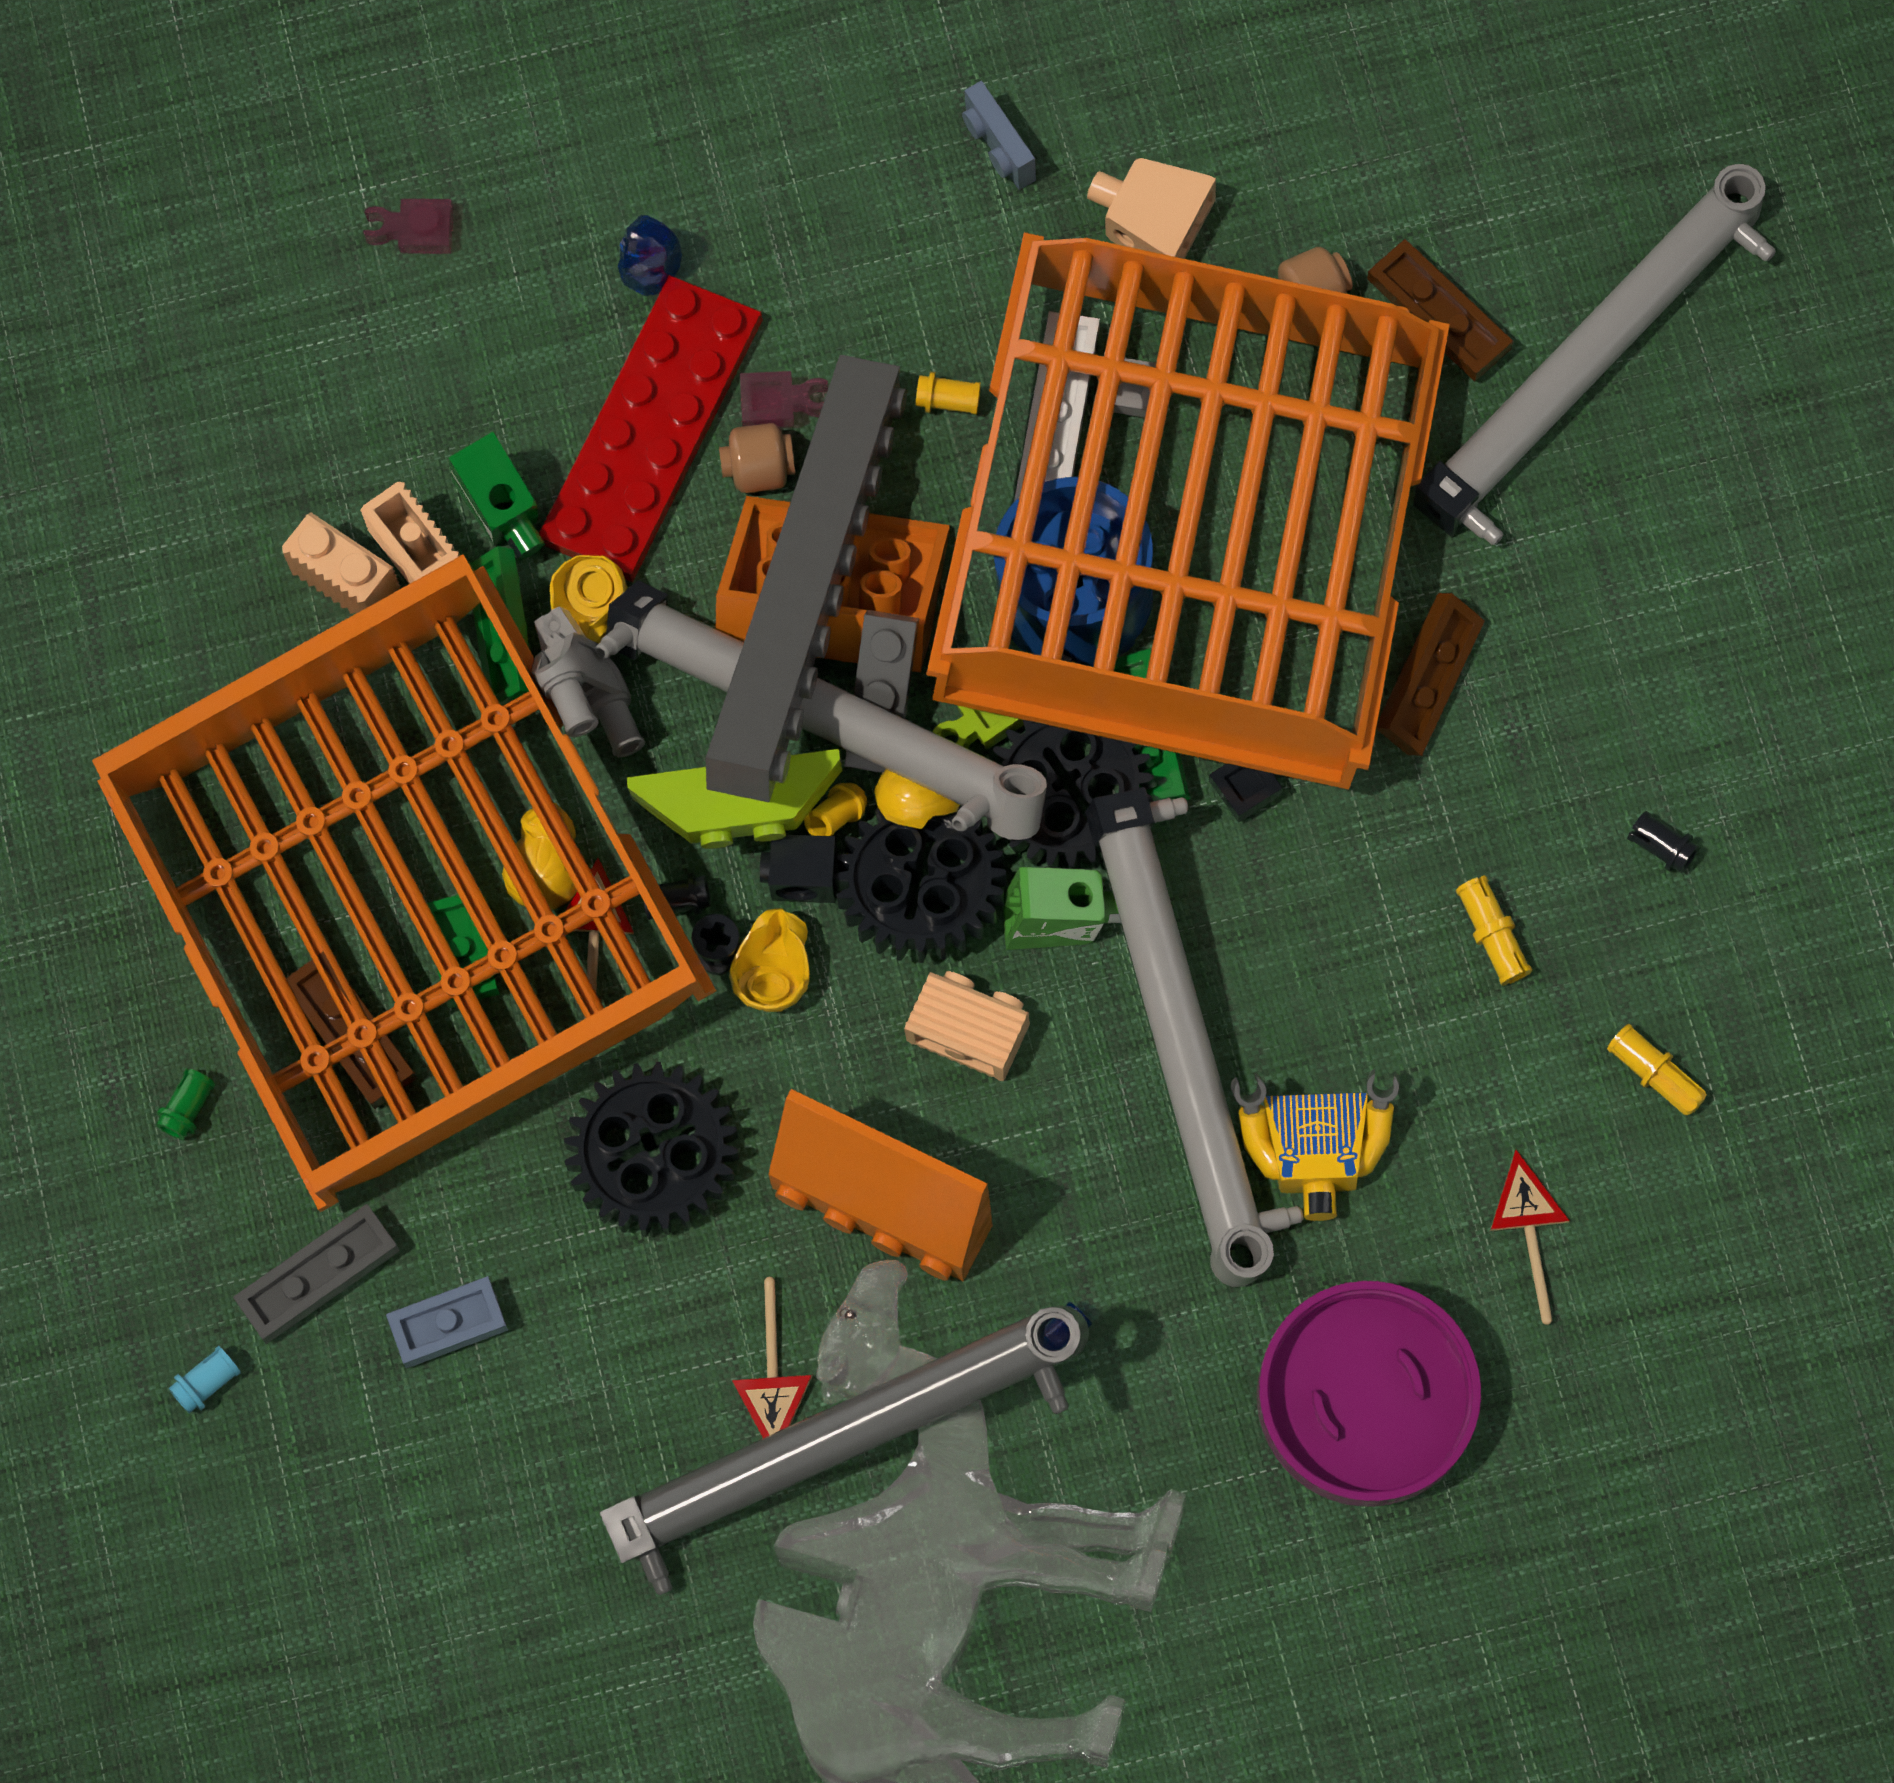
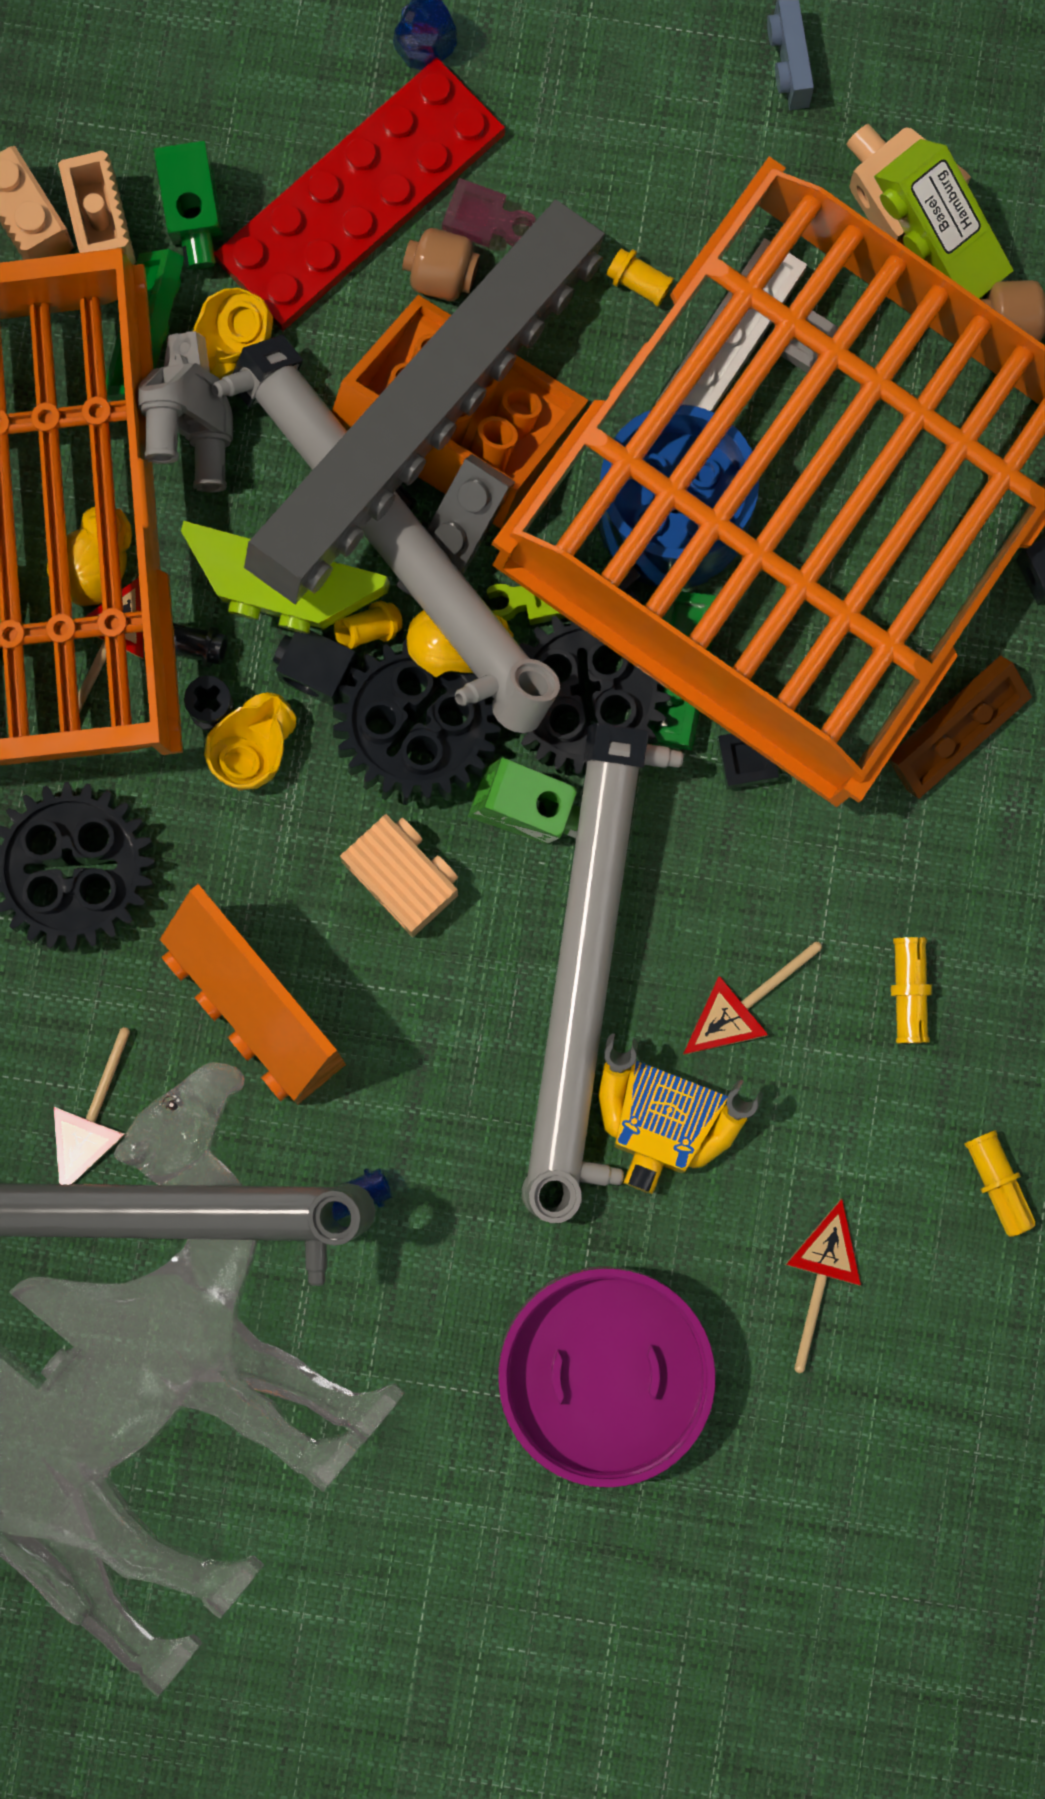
camera: 15 degrees right, 10 degrees up
none -> piece [683,942,822,1055]
none -> lime brick [874,139,1014,299]

